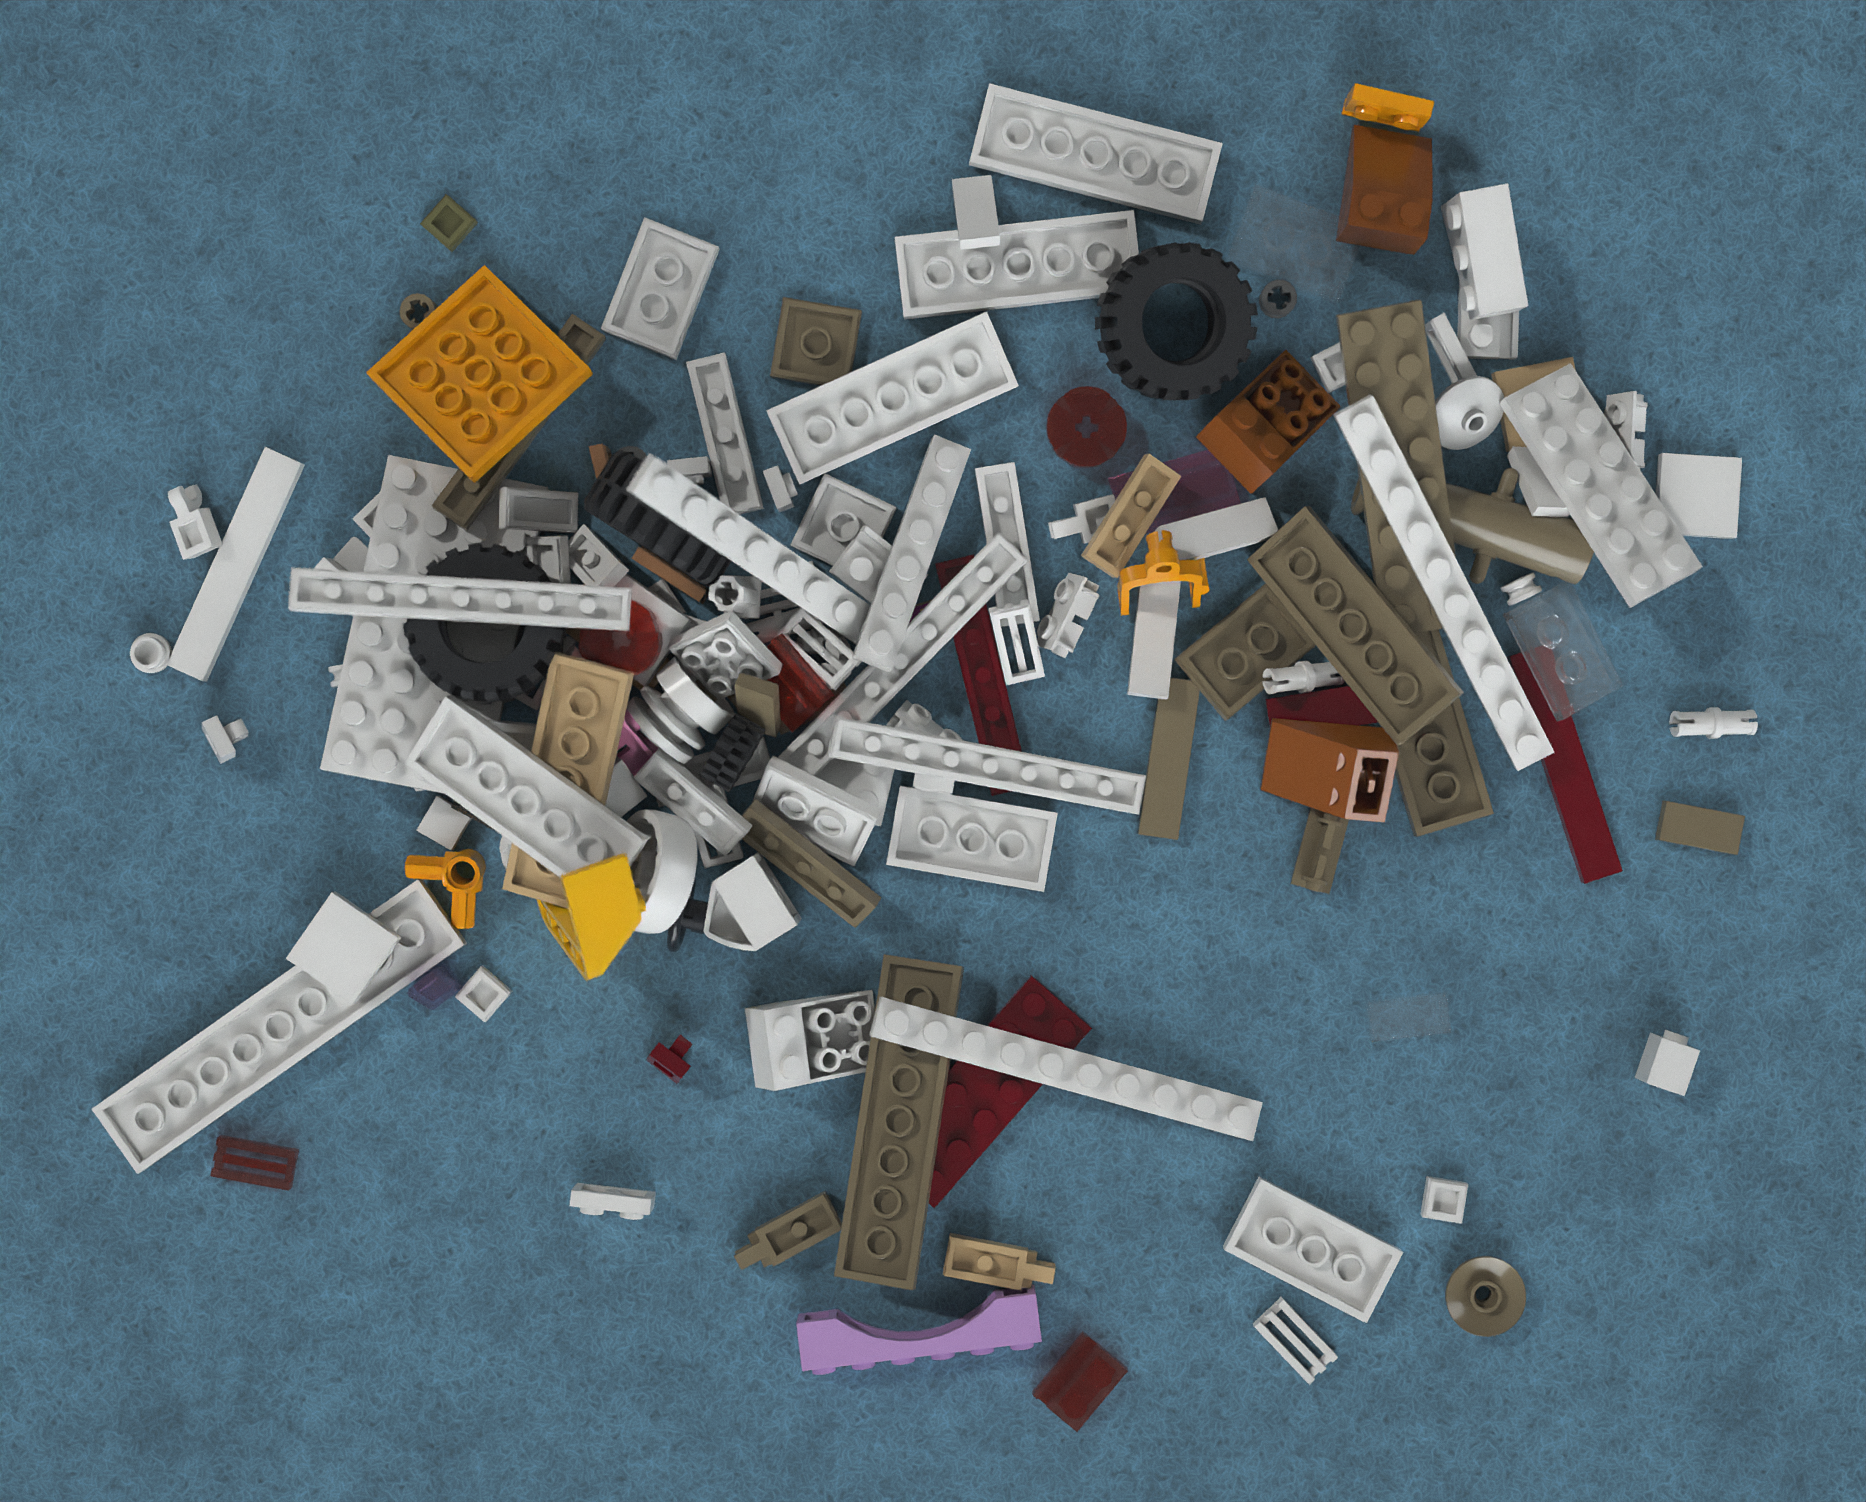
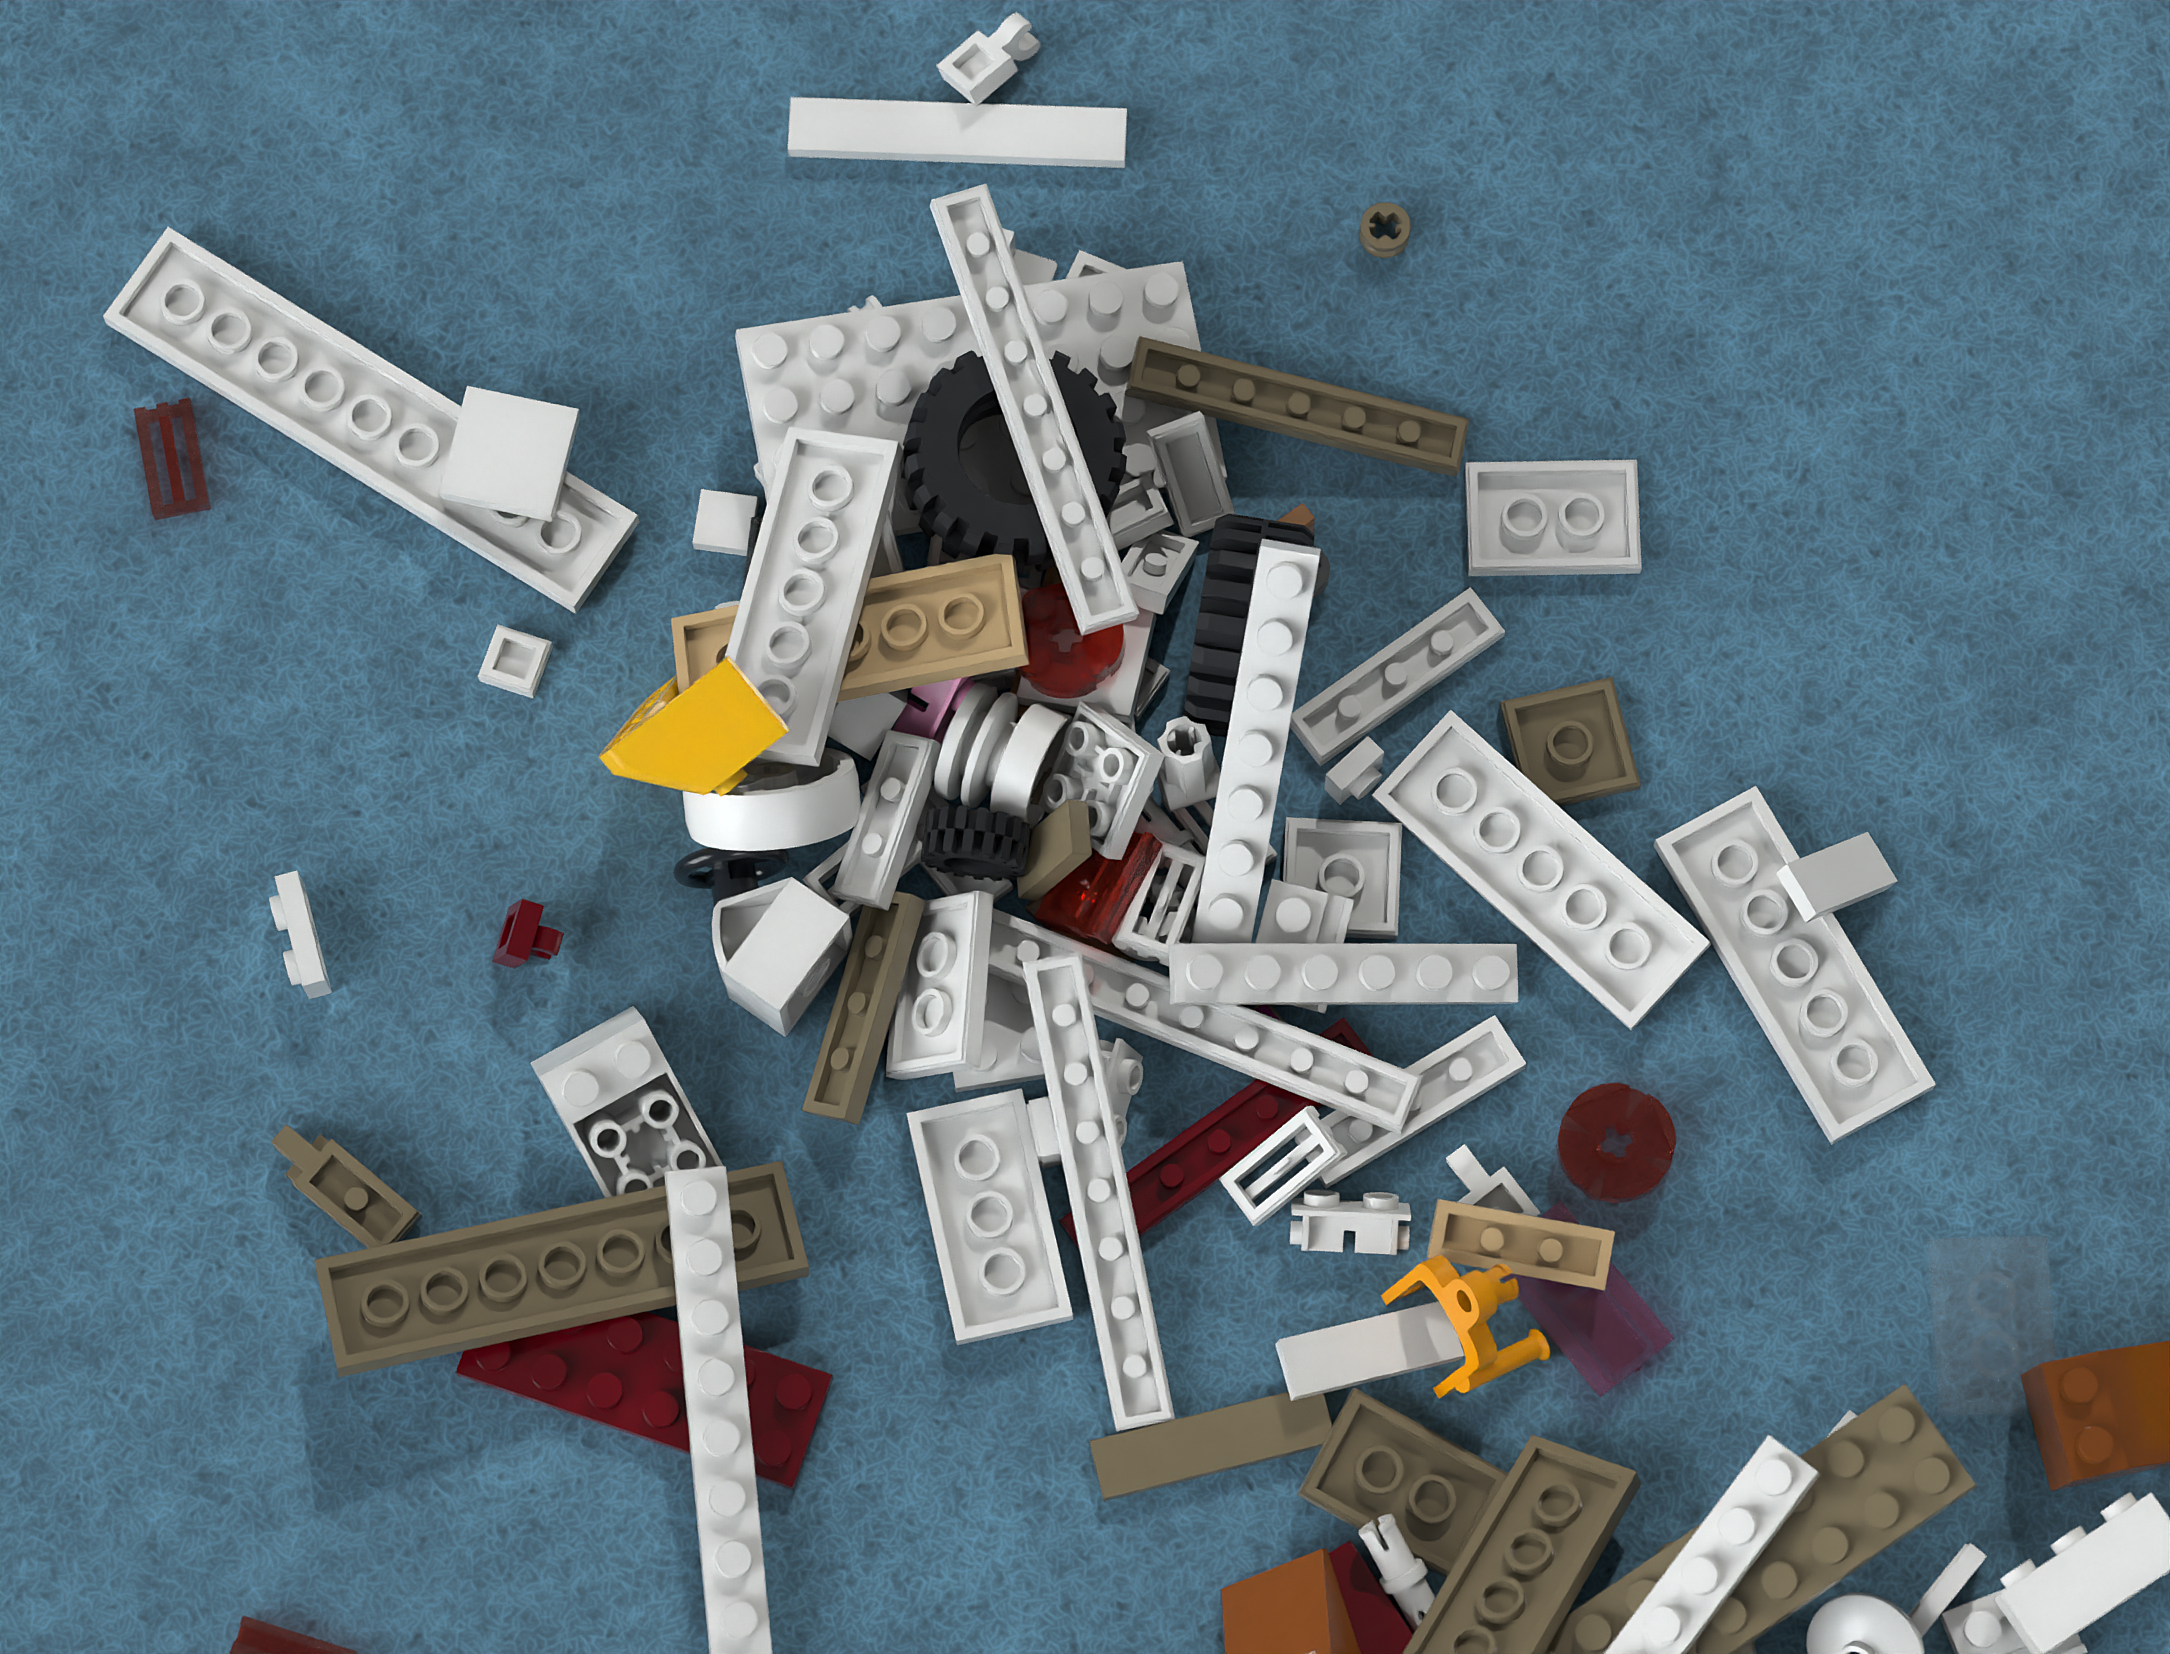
camera: 70 degrees right, 15 degrees down
white plate [130,633,172,673] -> none
white tile [202,715,249,764] -> none
light orange plate [366,265,593,484] -> none
light orange axle [405,849,486,929] -> none
clear purple slope [407,964,462,1010] -> none
olive tile [420,194,478,252] -> none
medium nougat tile [631,546,709,604] -> none
white plate [667,456,712,485] -> none
lavender arch [796,1285,1042,1375] -> none
tan hinge [942,1233,1056,1290] -> none
white plate [969,83,1223,225] -> none
black tyre [1095,242,1258,400] -> none
white tile [1155,497,1278,560] -> none
dark orange slope [1196,350,1341,494] -> none
dark grey bush [1259,280,1297,319] -> none

